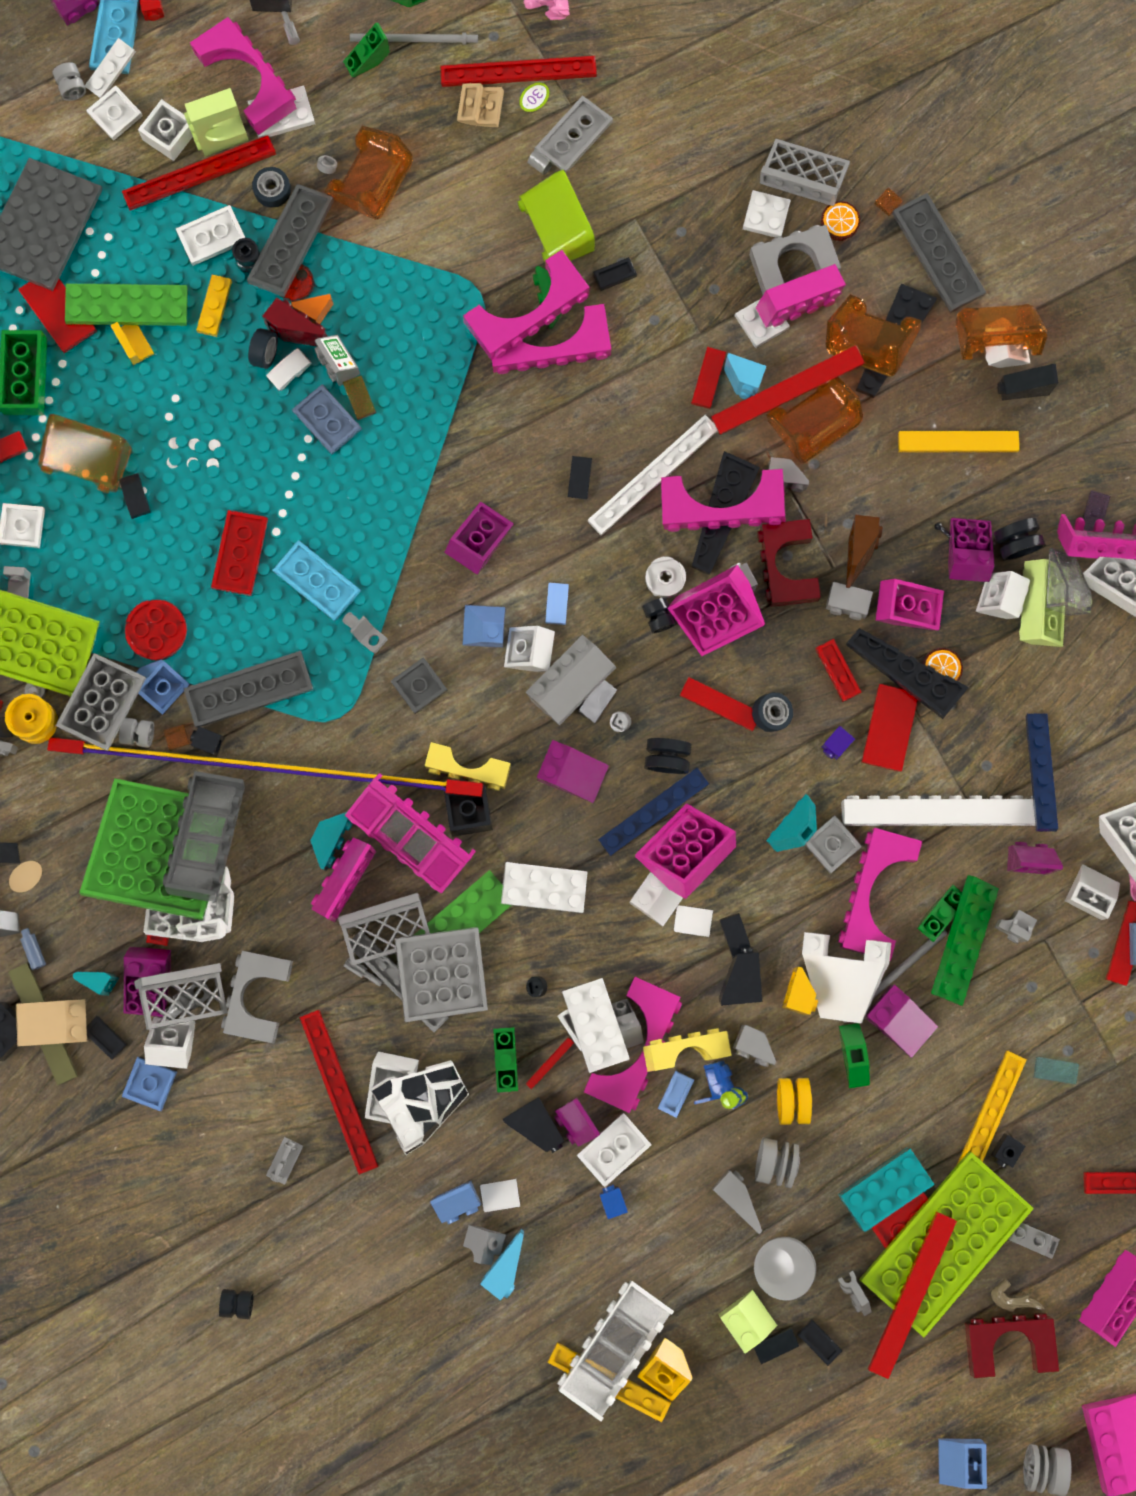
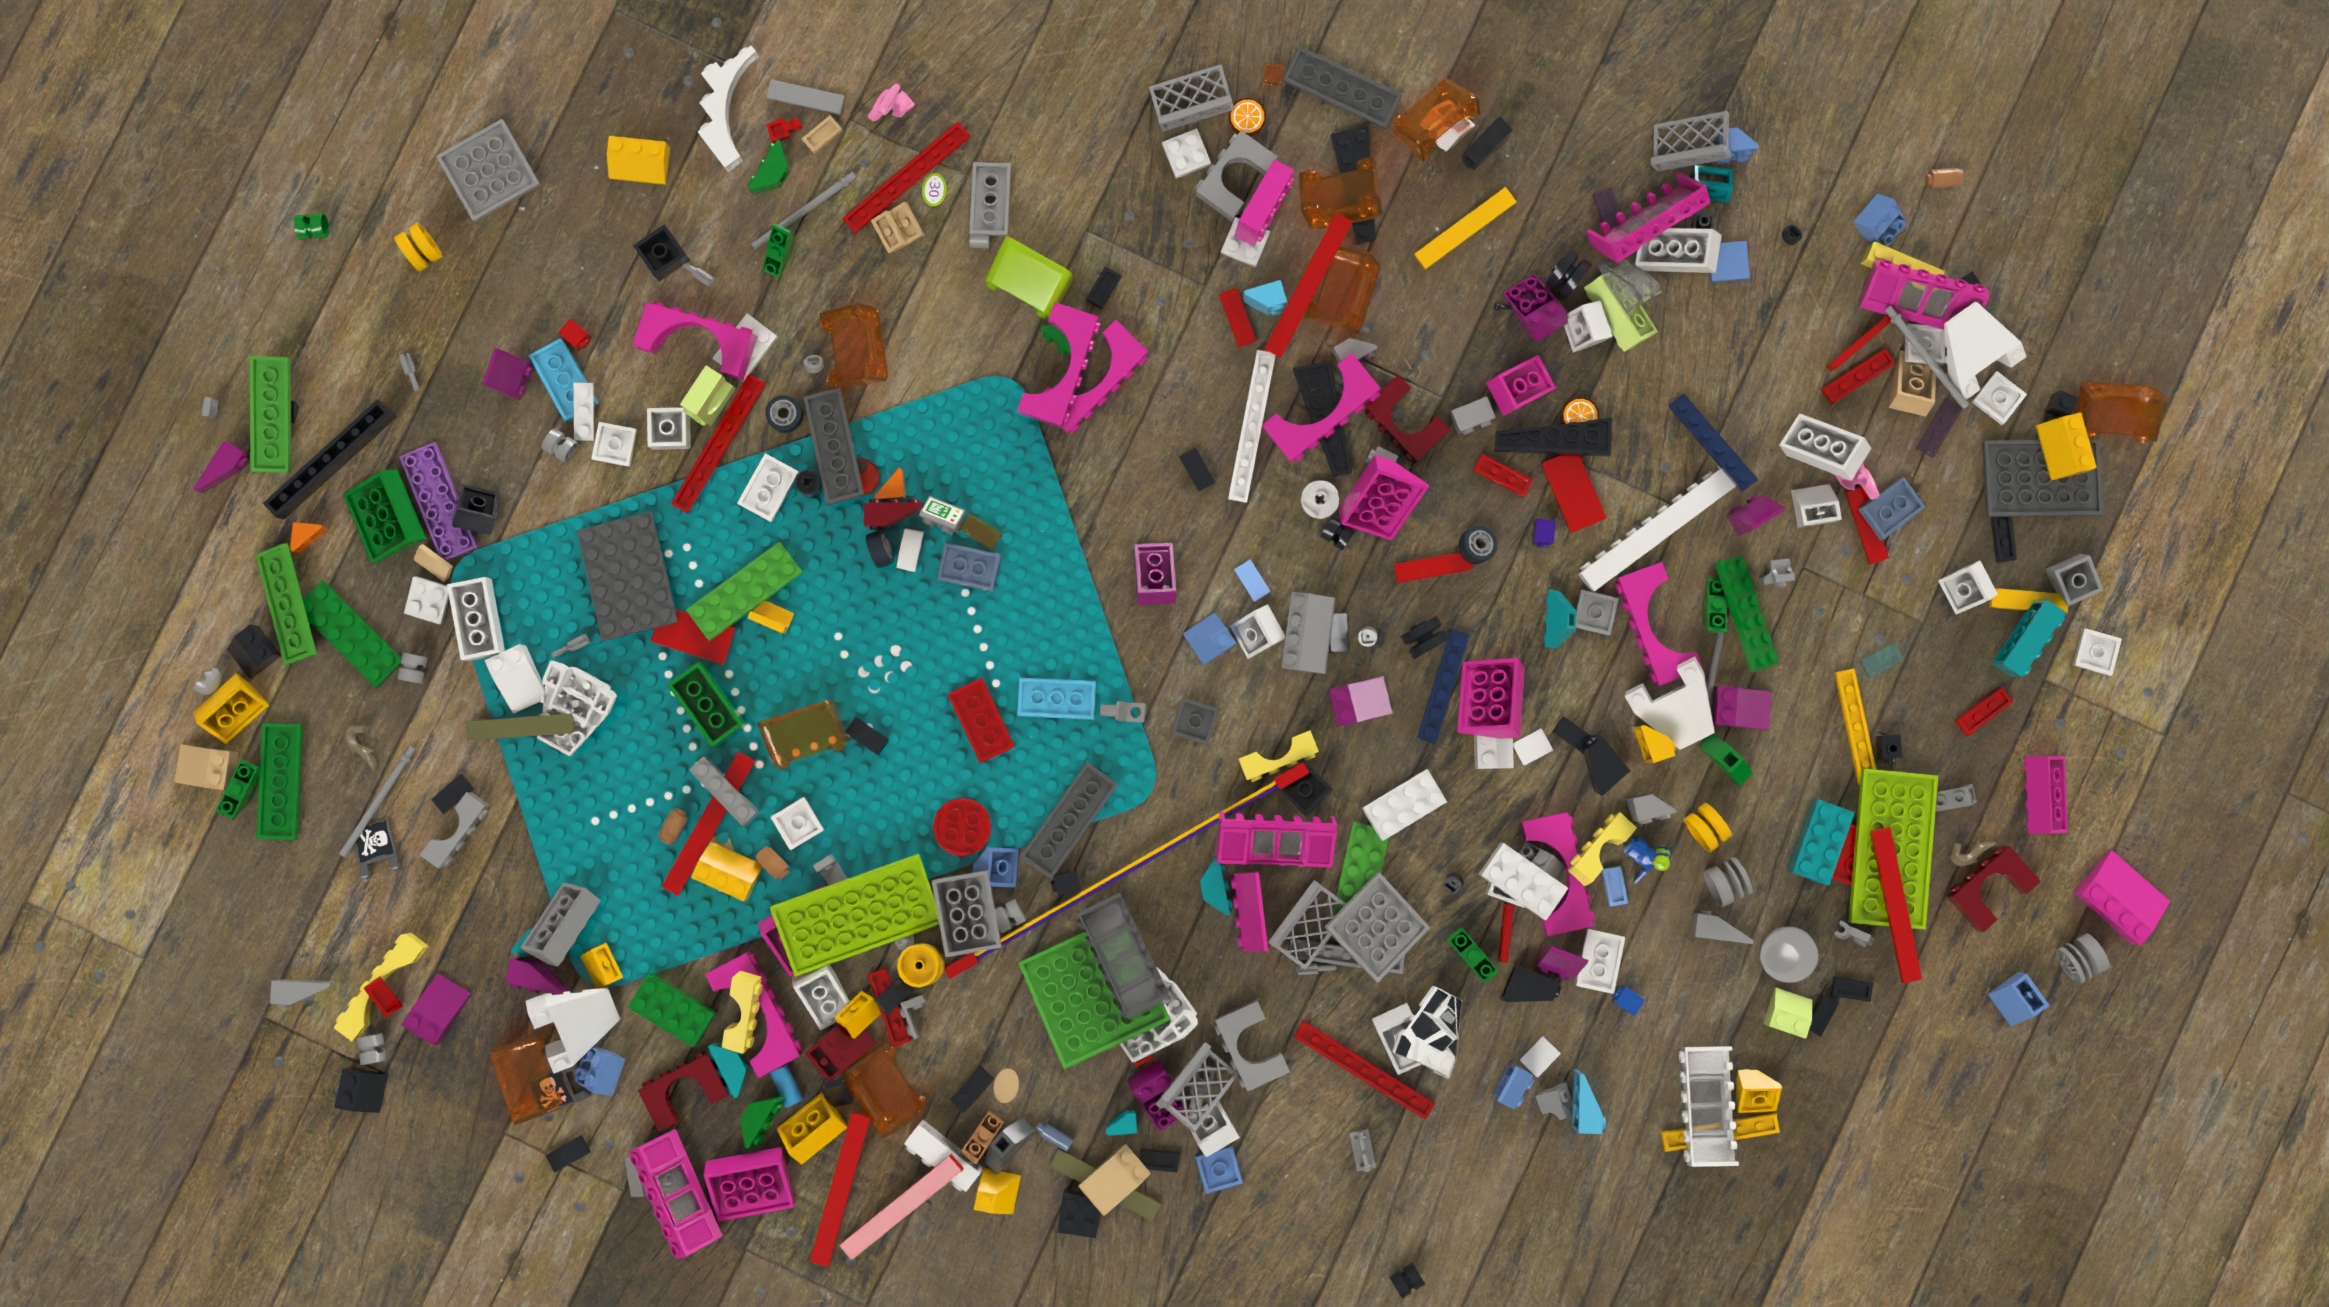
camera: 35 degrees left, 5 degrees up
clear orange tile [163,724,190,751] -> none
yellow plate [196,275,232,337] -> none
reddish brown slope [846,515,883,588] -> none

